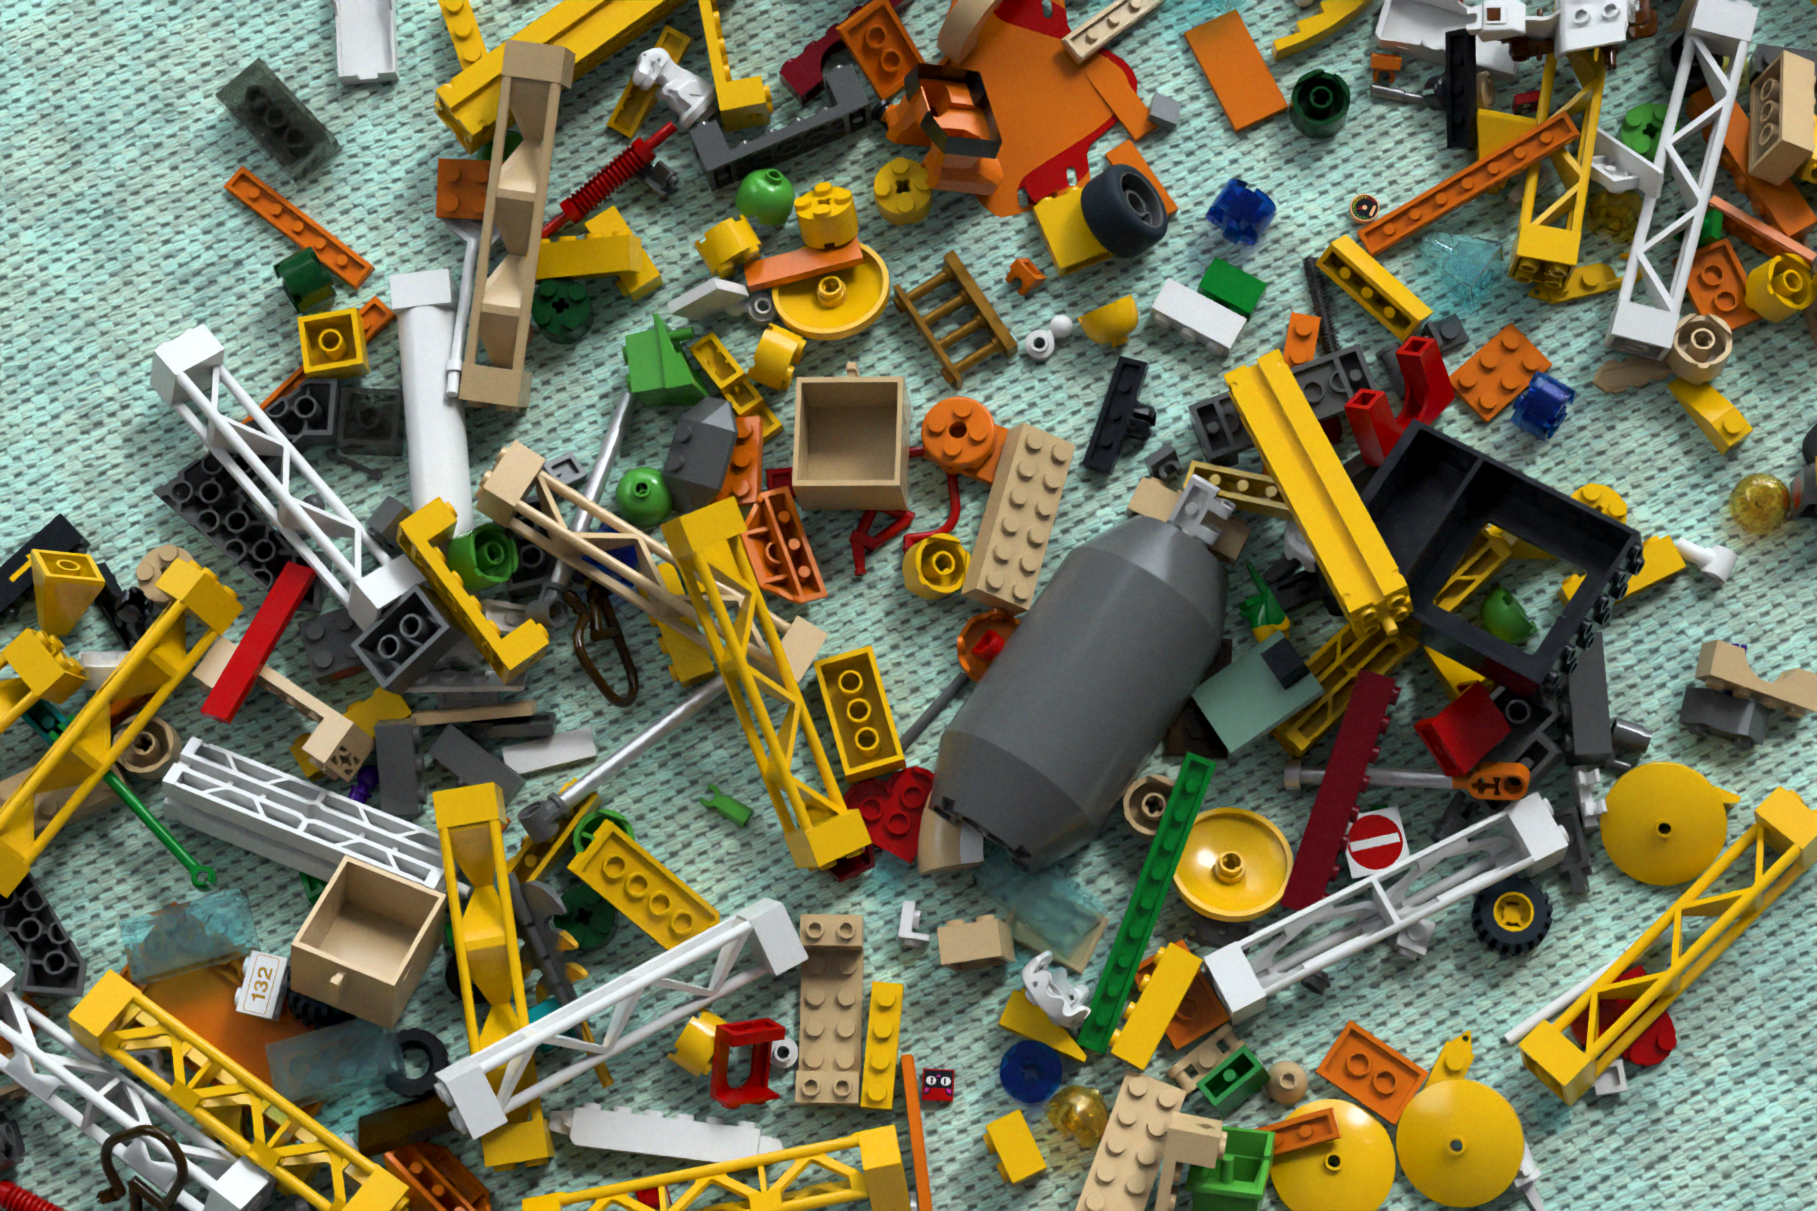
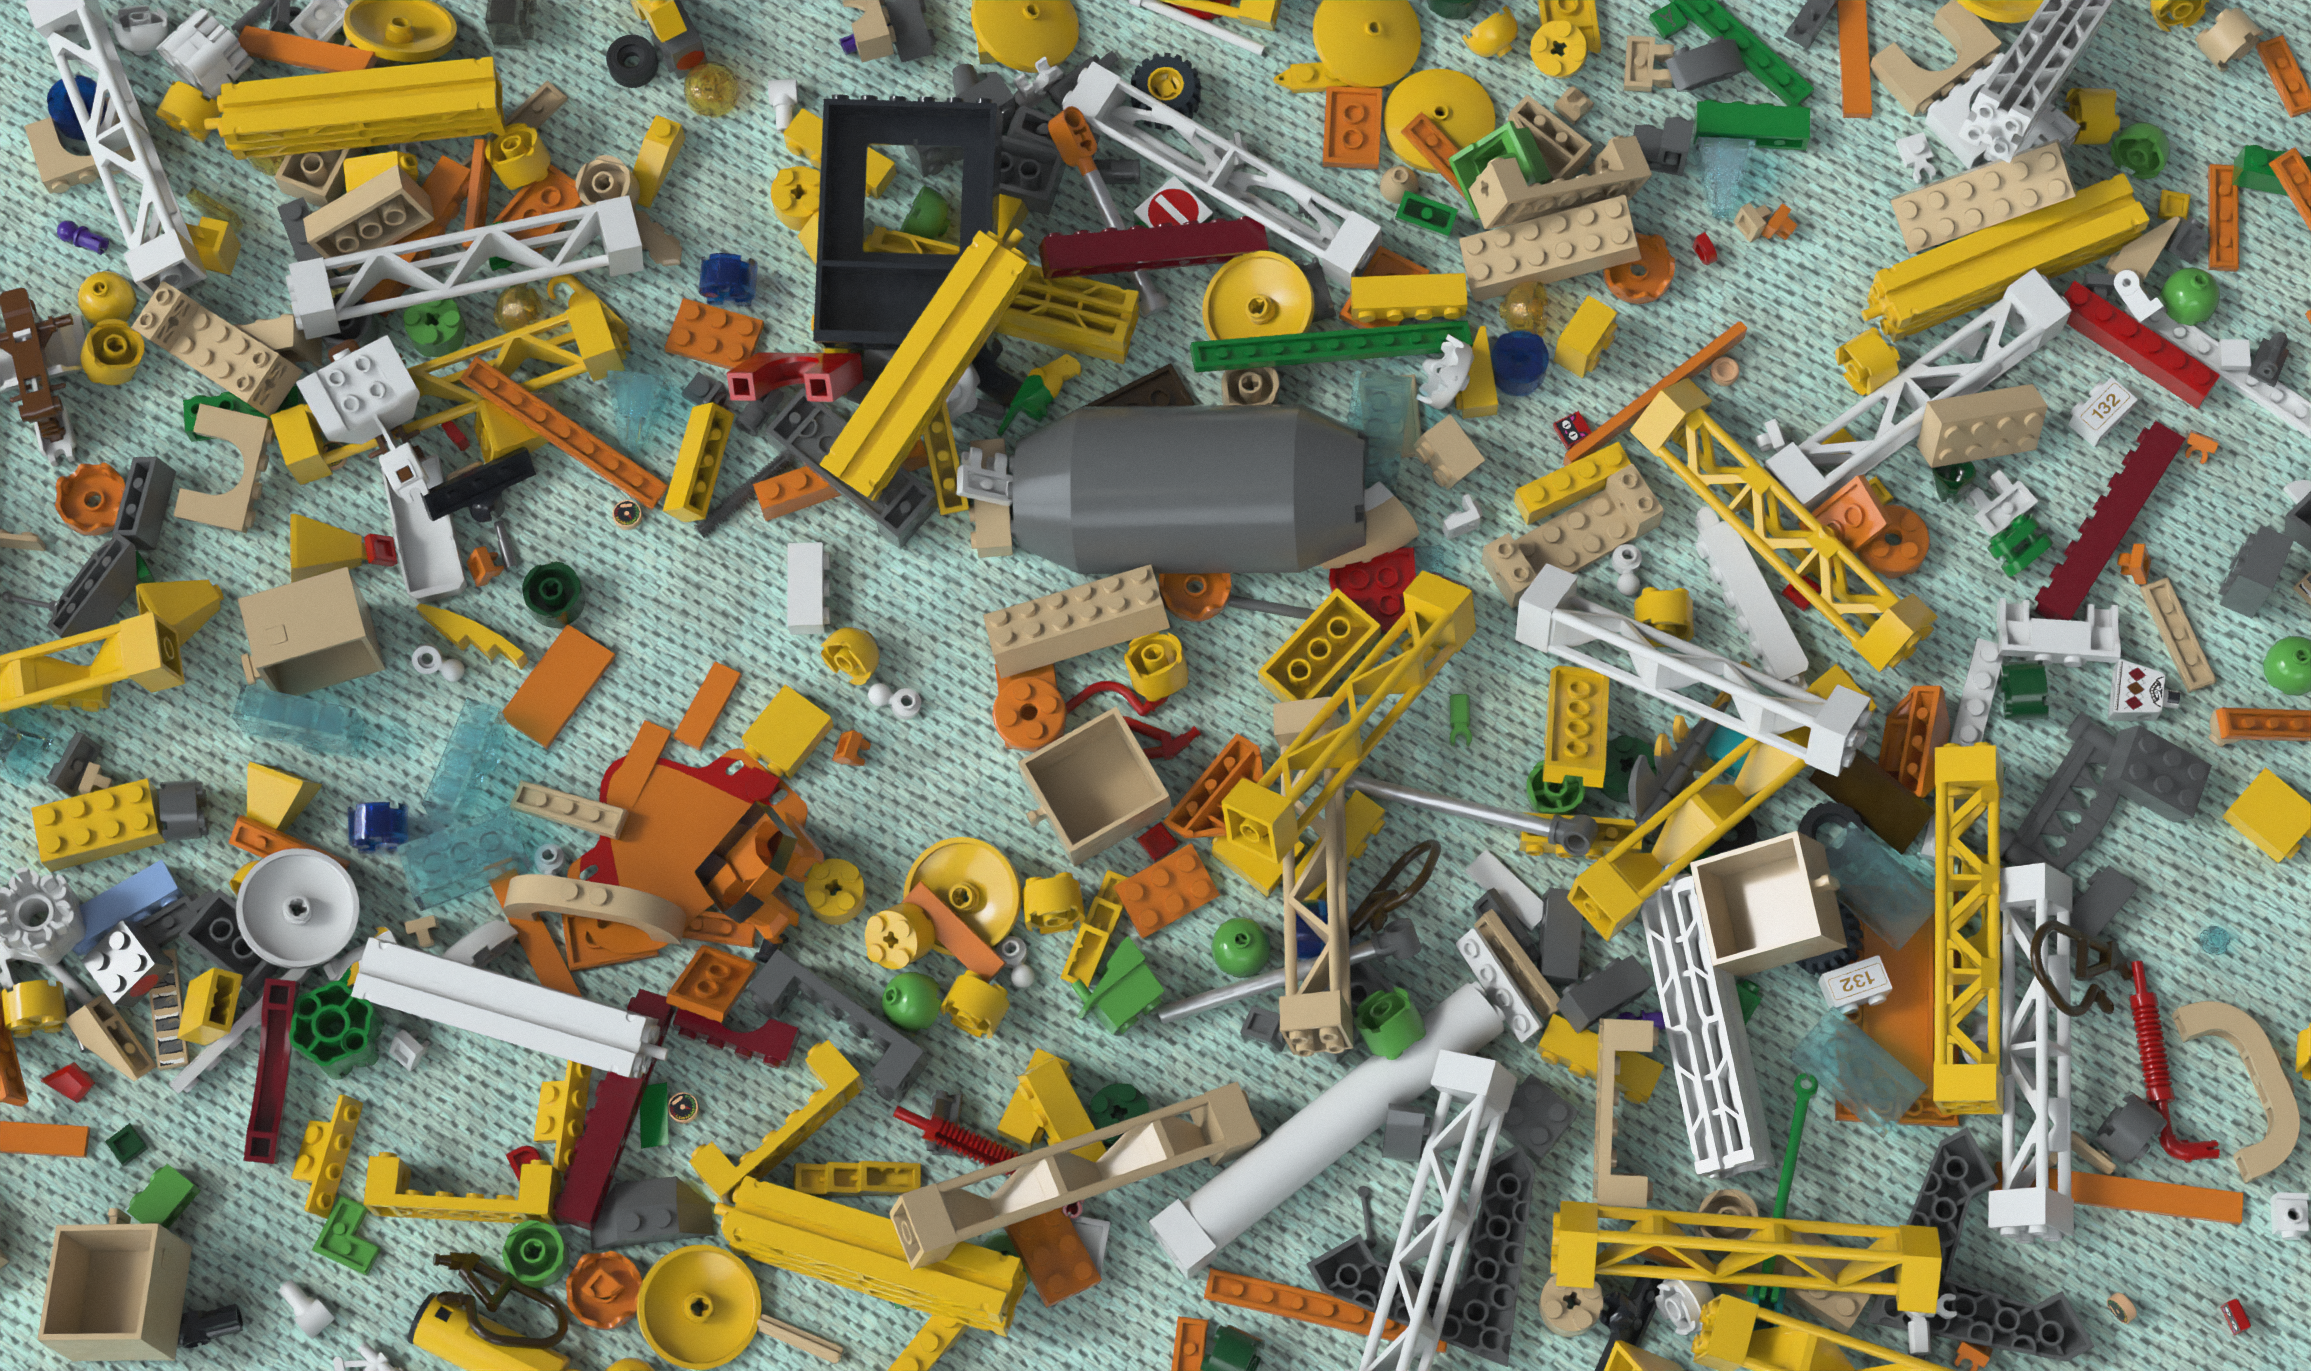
camera: 125 degrees left, 5 degrees down
red tile [200,561,317,725] -> none
yellow brick [297,307,370,380] -> none
clear smoke brick [336,387,405,457] -> none
dark grey brick [351,583,466,695] -> none
yellow plate [396,496,550,685] -> none
white bar [446,238,479,397] -> none
white plate [480,599,527,635] -> none
white animal [632,47,717,130] -> none
dark grey wedge [662,396,738,514] -> none
white tile [667,278,749,321] -> none
red panel [709,1018,786,1109] -> none
pearl gold fence [892,250,1018,389] -> none
red tile [971,629,1004,662] -> none
black wheel [1081,164,1168,258] -> none
black plate [1082,356,1156,475] -> none
dark grey tile [1144,443,1183,485] -> none
tile [1147,92,1182,130] -> none
tan plate [1166,1022,1248,1097] -> none
sand green piece [1192,630,1326,757] -> none
green brick [1197,256,1268,323] -> none
clear blue brick [1205,179,1277,245] -> none
red panel [1413,680,1511,777] -> none
white bracket [1580,127,1664,199] -> none

